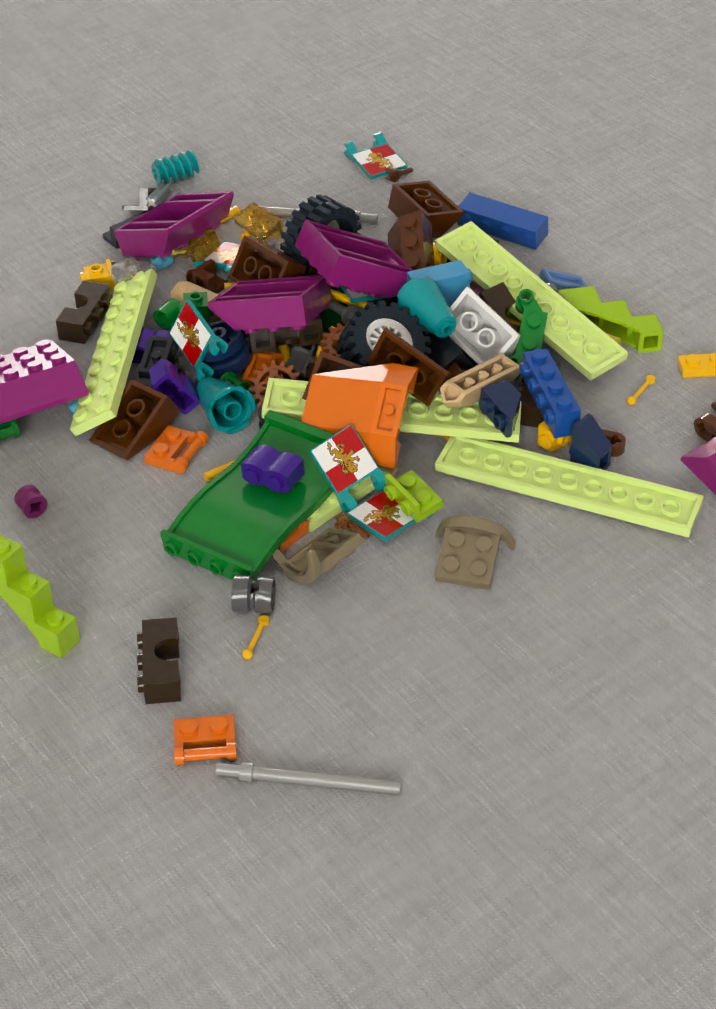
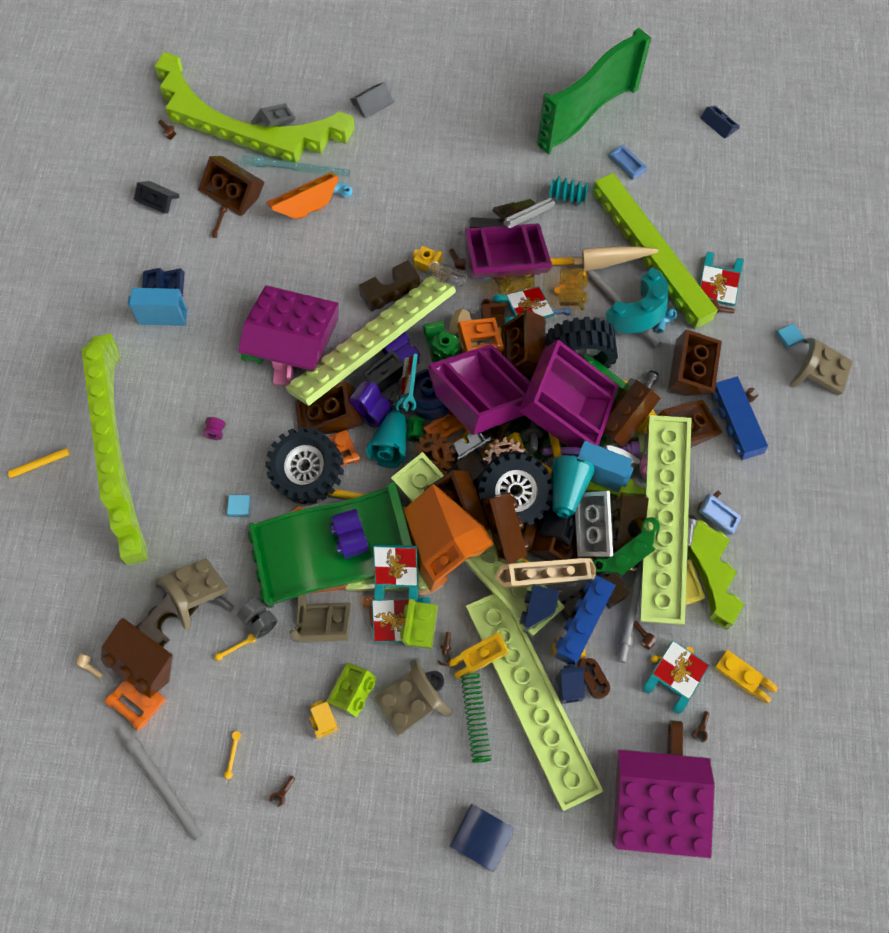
camera: 40 degrees right, 25 degrees up
none -> tan hand [76,653,103,679]
none -> reddish brown slope [101,618,173,698]
none -> dark tan piece [156,558,228,630]
none -> flat silver piece [207,596,234,612]
none -> yellow hinge [224,731,241,779]
none -> medium azure tile [227,495,251,517]
none -> black wheel [265,427,344,504]
none -> reddish brown hand [270,776,295,807]
none -> bright pink panel [272,361,294,386]
none -> yellow brick [309,701,339,739]
none -> lime bracket [327,662,377,717]
none -> reddish brown hand [438,632,451,666]
none -> yellow hinge [448,632,510,679]
none -> dark blue slope [449,804,515,872]
none -> orange plate [457,317,504,353]
none -> green piece [460,673,492,763]
none -> green panel [537,27,651,155]
none -> tan piece [573,246,658,271]
none -> lime brick [592,173,718,329]
none -> teal brick [606,267,668,334]
none -> medium blue tile [609,145,647,180]
none -> light grey bar [617,560,643,663]
none -> reddish brown hand [633,620,655,650]
none -> flag [642,640,710,714]
none -> medium azure arm [655,309,677,333]
none -> dark blue slope [700,105,740,138]
none -> medium azure tile [776,323,804,349]
none -> dark tan piece [789,337,853,395]

